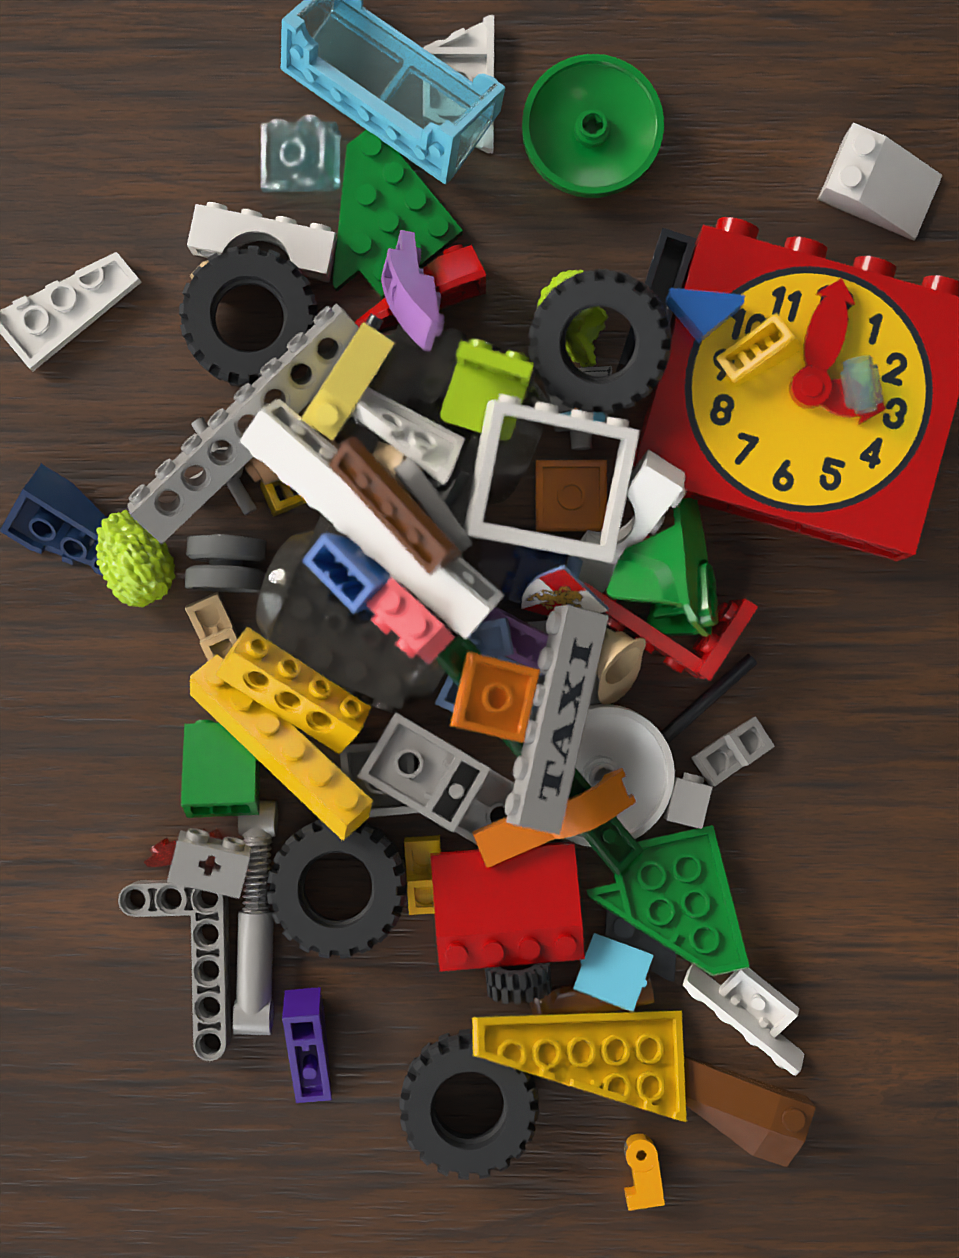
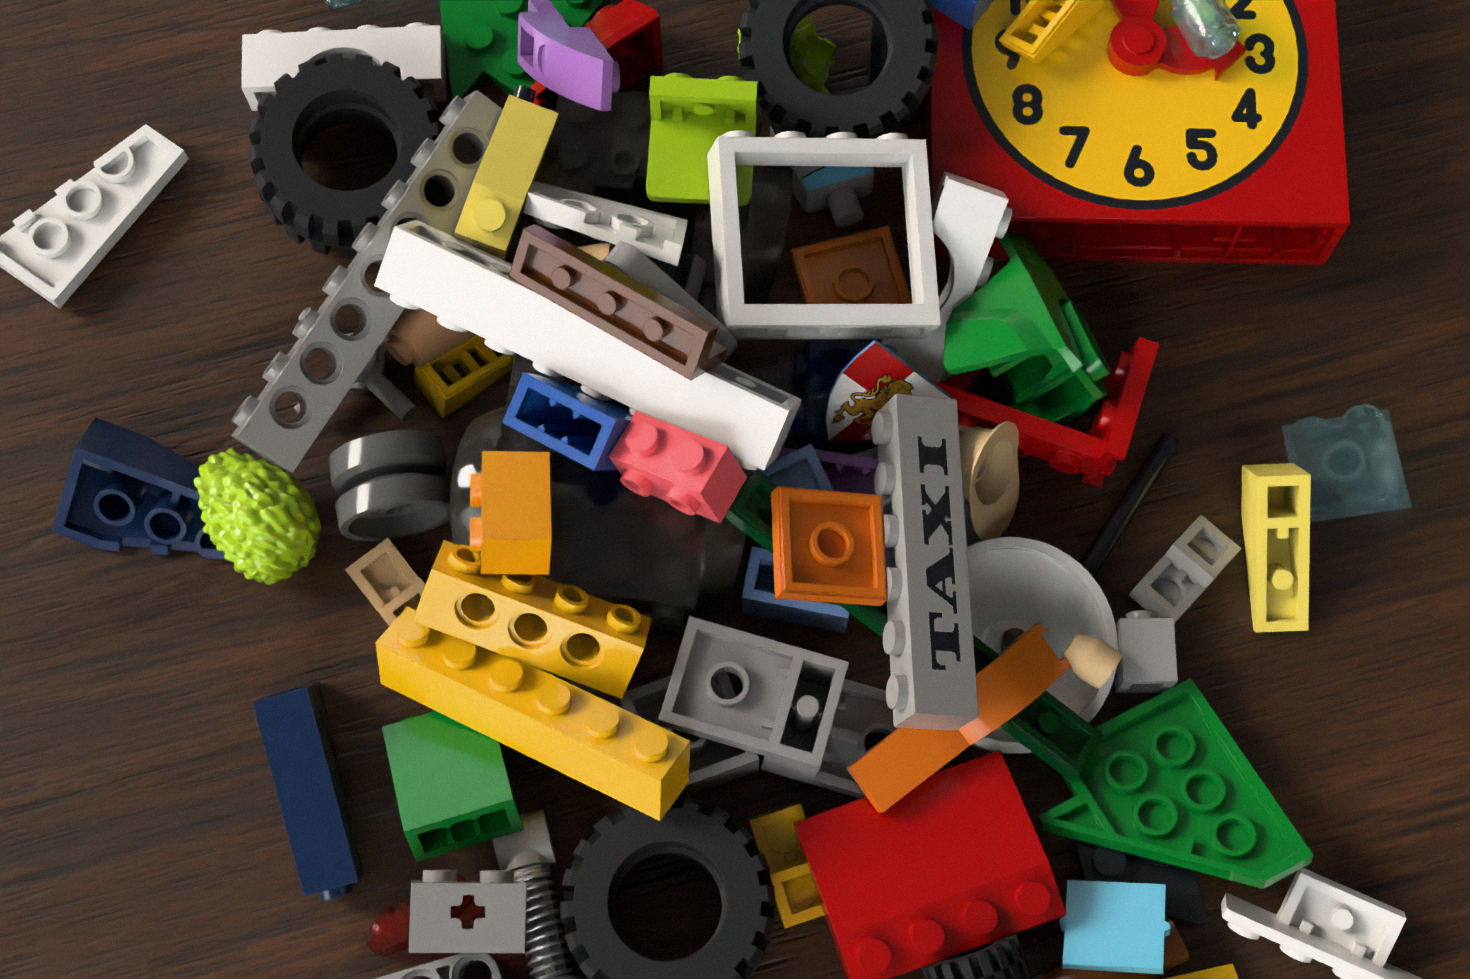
camera: 15 degrees left, 15 degrees down
none -> dark blue slope [253,681,364,901]
none -> light orange brick [470,451,552,575]
none -> tan hose [1062,633,1123,690]
none -> light yellow slope [1241,463,1311,633]
none -> clear light blue slope [1281,404,1412,523]

